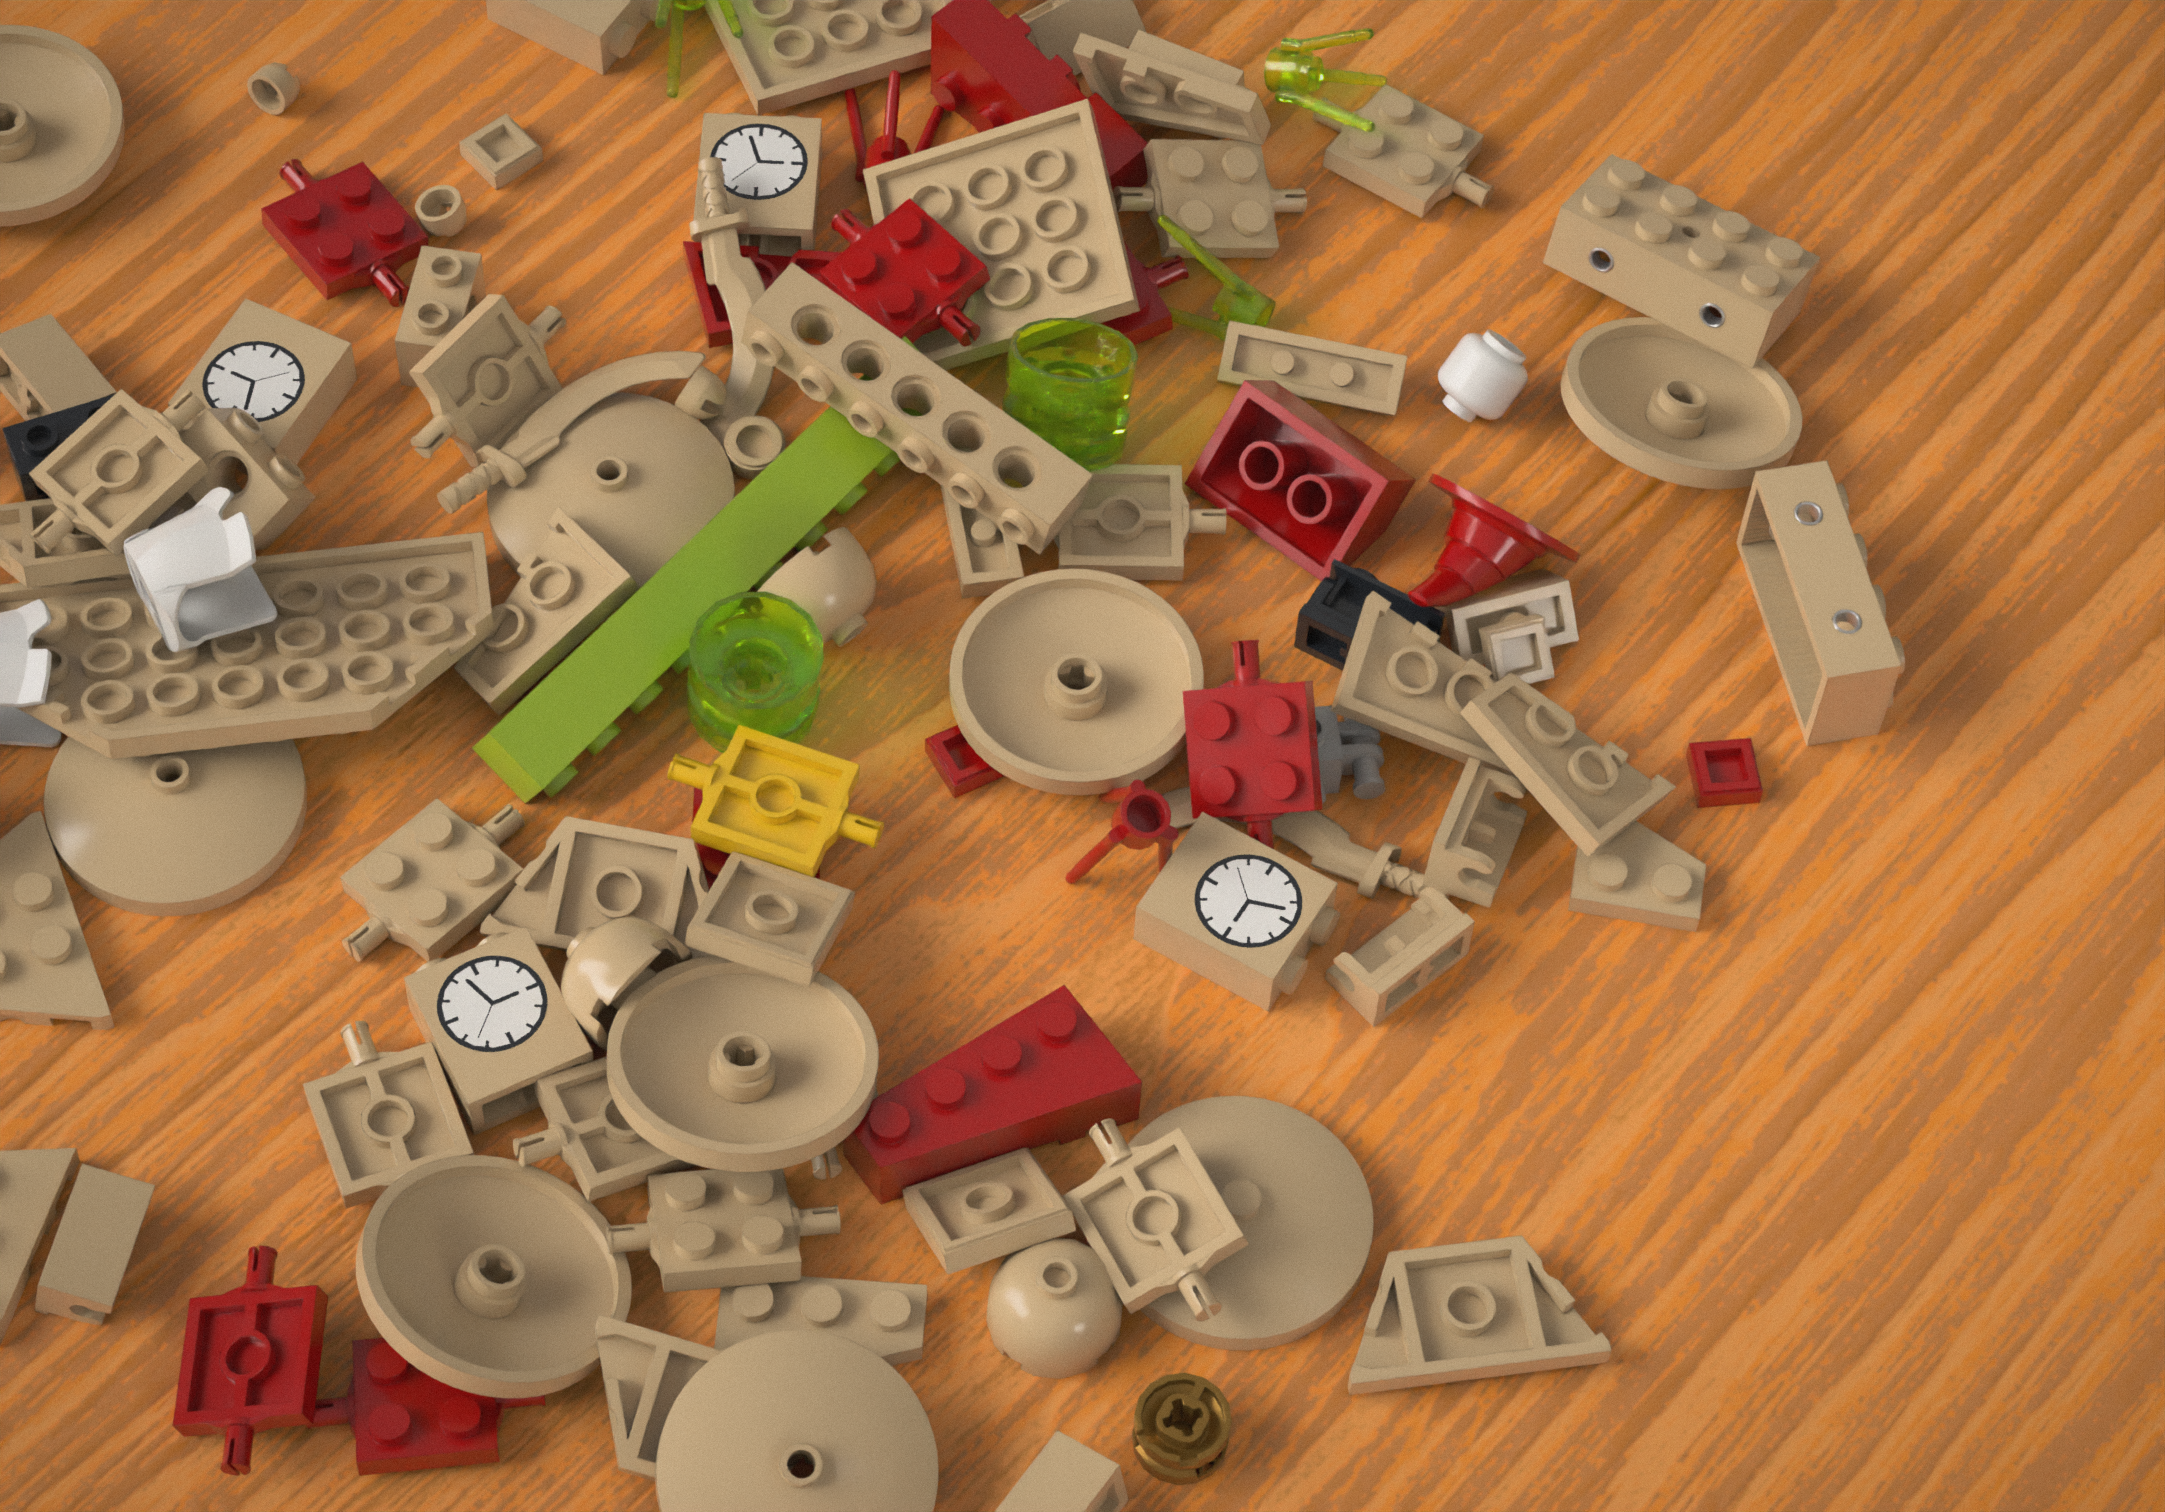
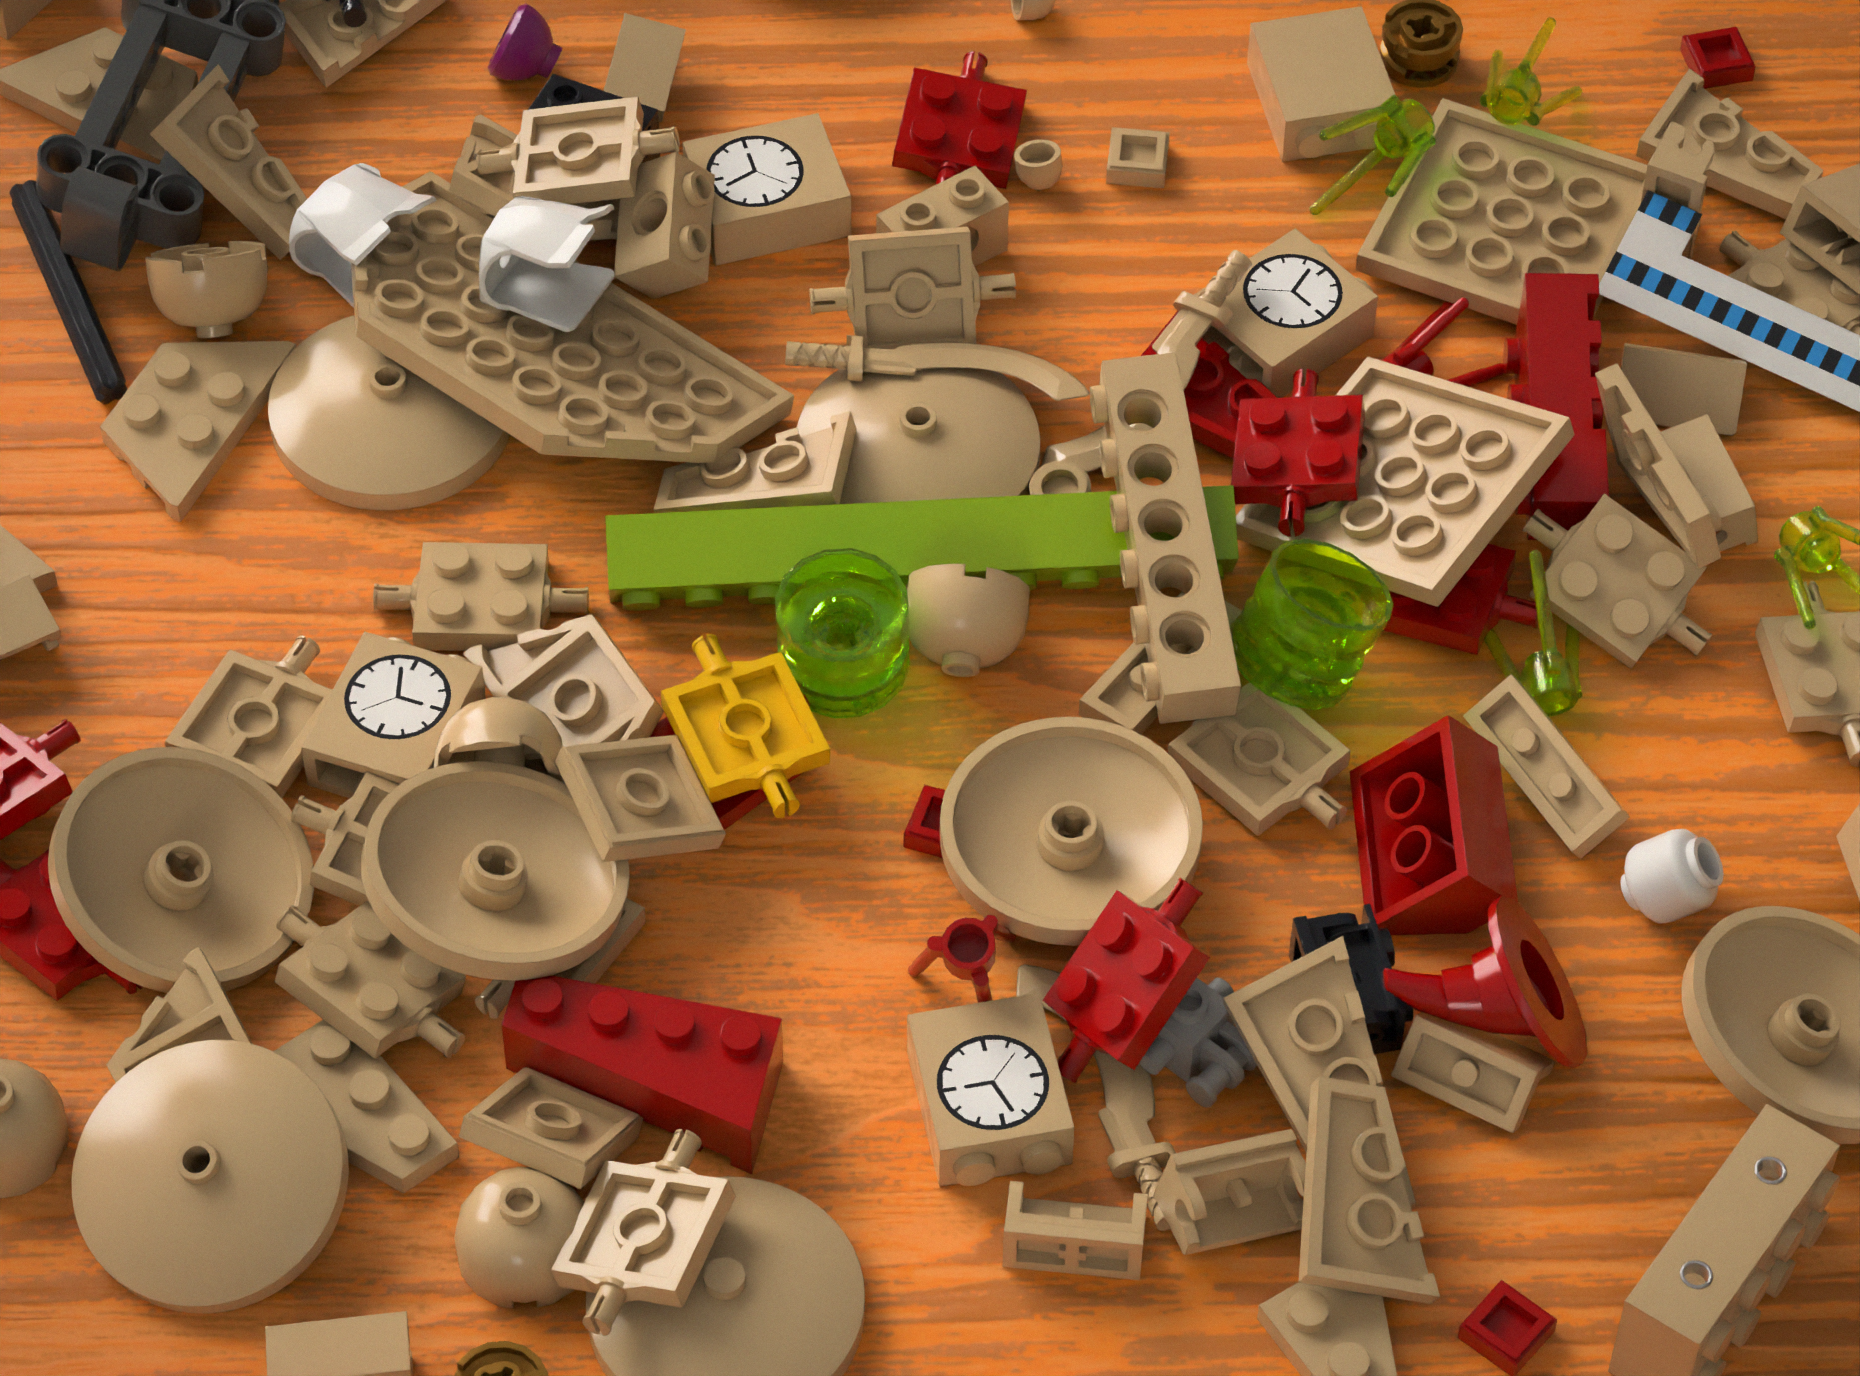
camera: 50 degrees right, 5 degrees down
tan hinge [674,365,727,419] -> none
tan tile [1479,614,1555,684] -> none

